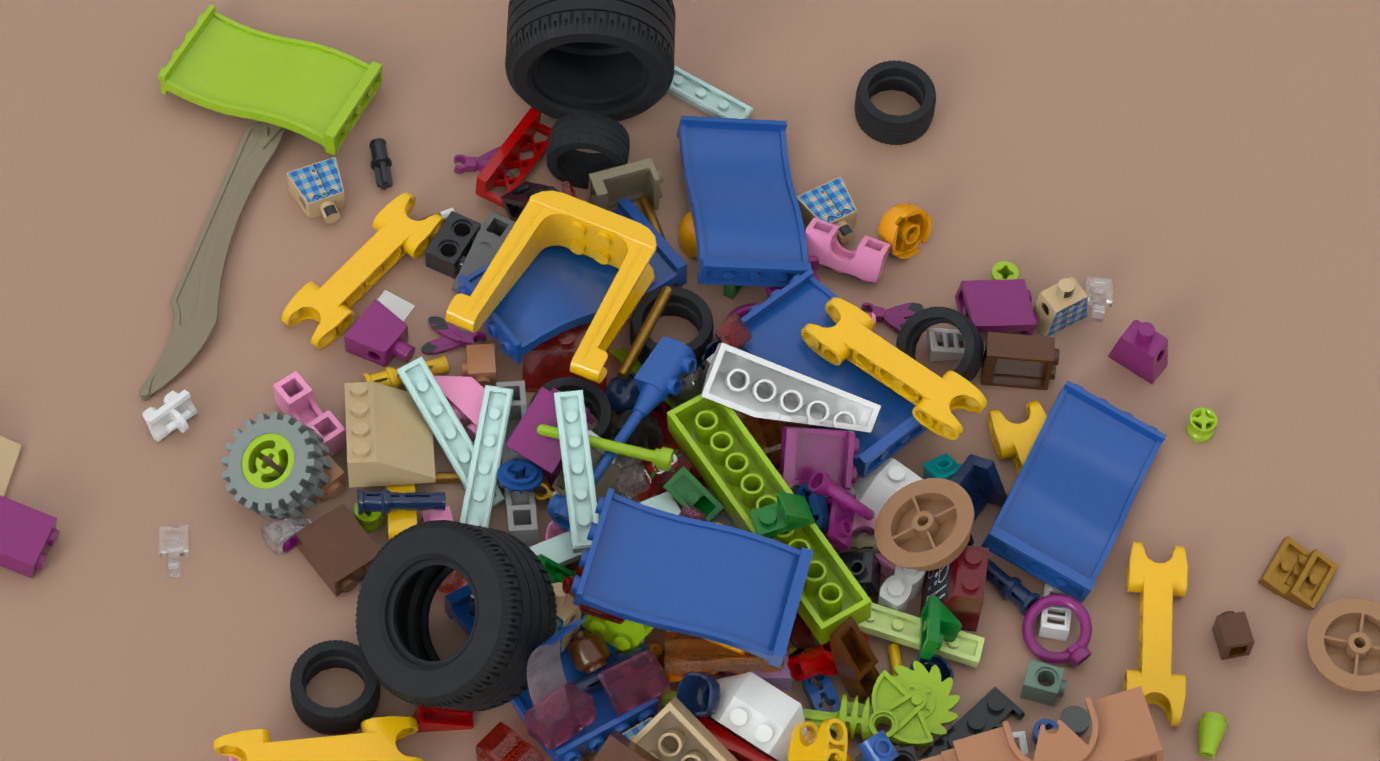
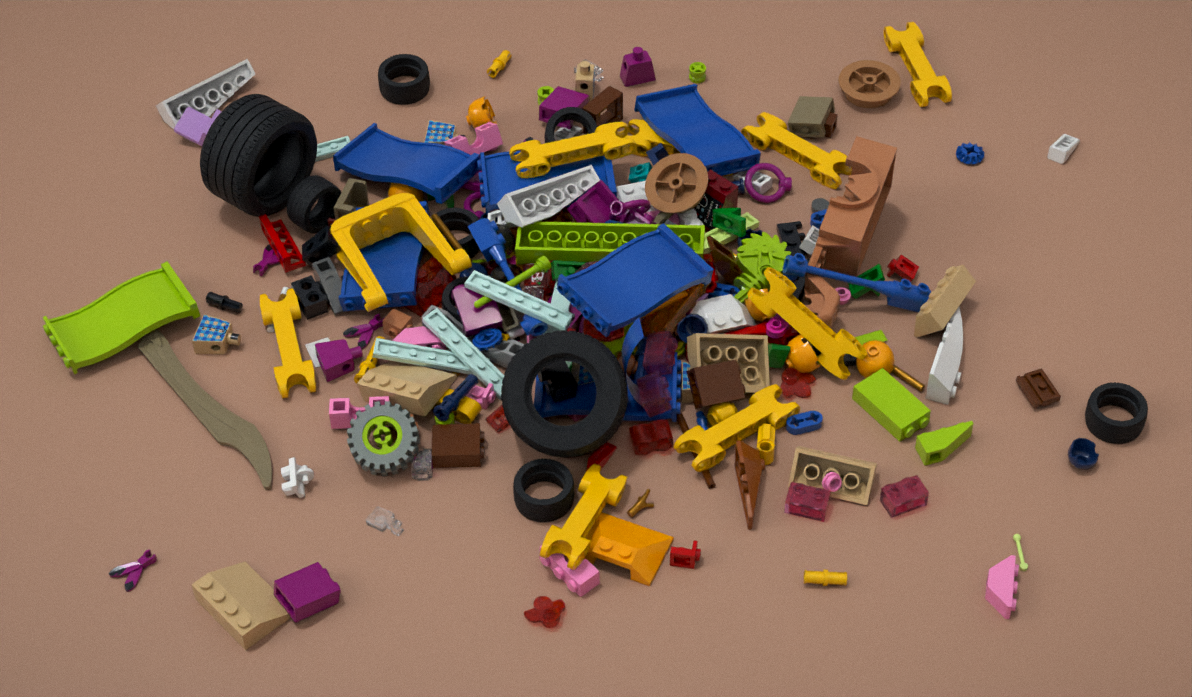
camera: 50 degrees left, 10 degrees down
clear red slope [715,313,752,349] -> none
green slope [749,491,815,538] -> none
sand green brick [1020,659,1067,707] -> none
pearl gold slope [1258,536,1339,611] -> none
none -> yellow pin [487,50,512,78]
none -> dark tan panel [788,96,835,138]

